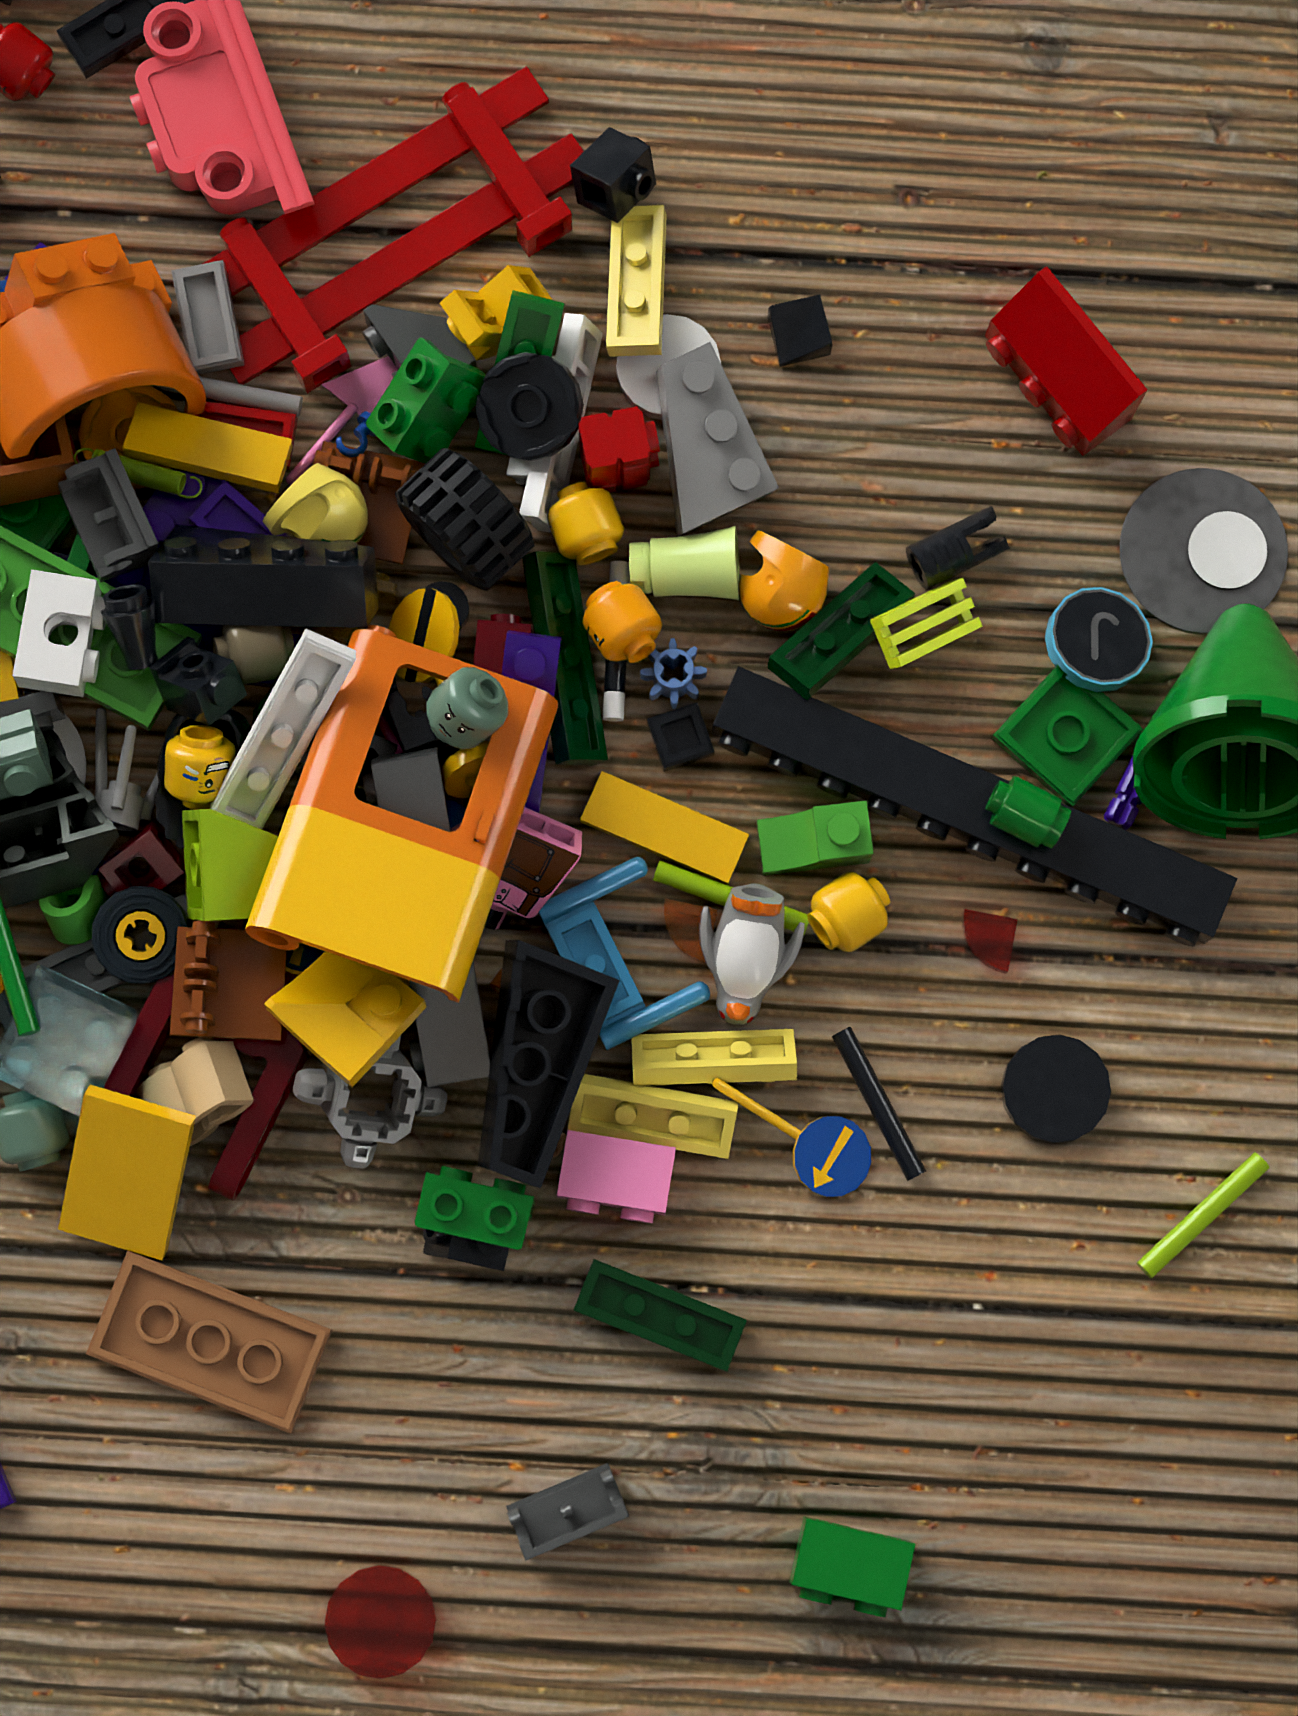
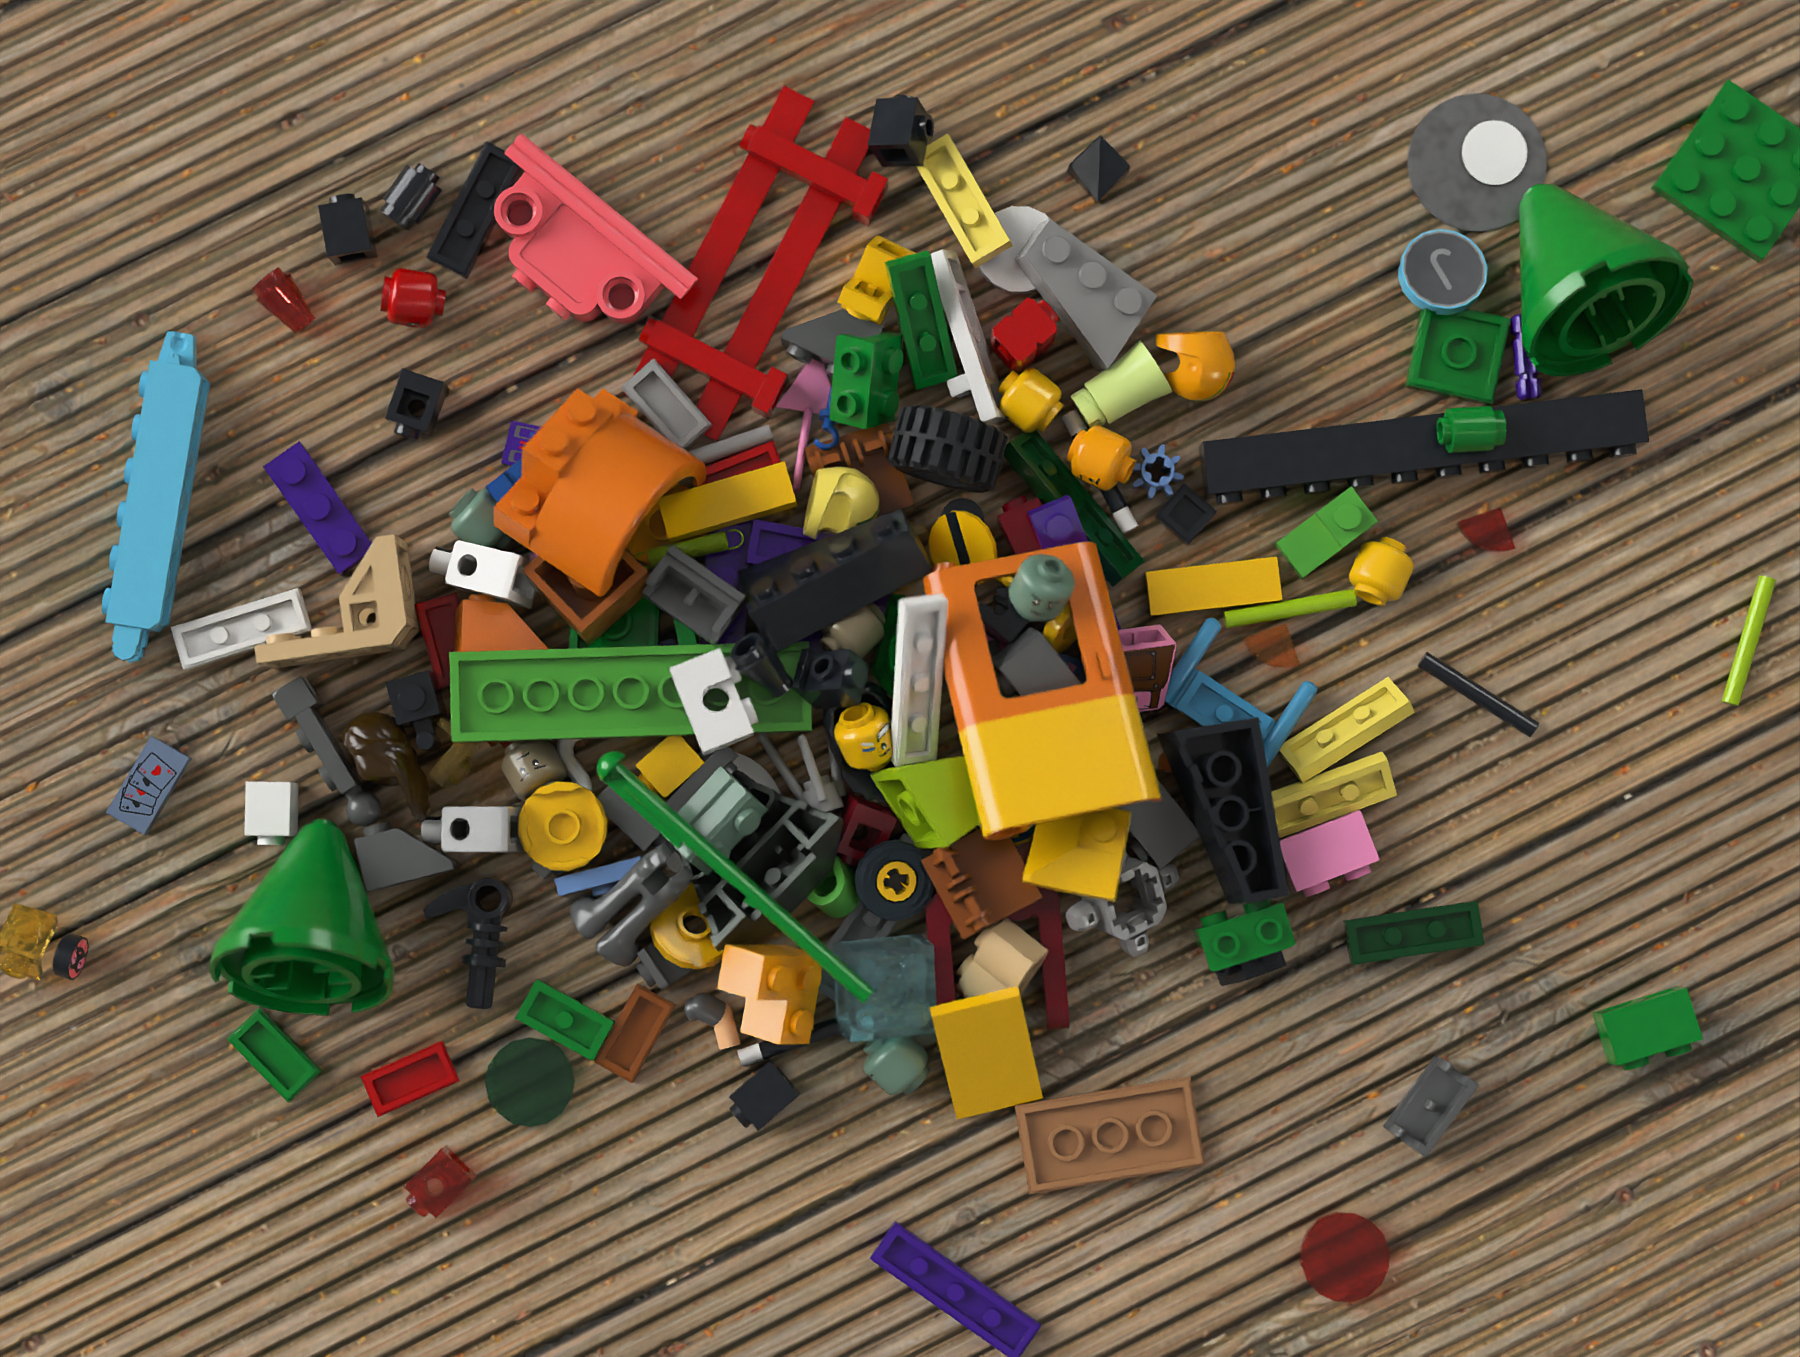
camera: 30 degrees left, 5 degrees up
black tile [475,352,584,461] -> none
animal [699,883,805,1025] -> none
blue piece [712,1078,871,1197] -> none
dark green plate [767,562,915,700] -> none
neon yellow tile [870,577,983,669] -> none
black hinge [906,506,1010,589] -> none
red slope [985,266,1148,456] -> none
black tile [1001,1034,1111,1144] -> none

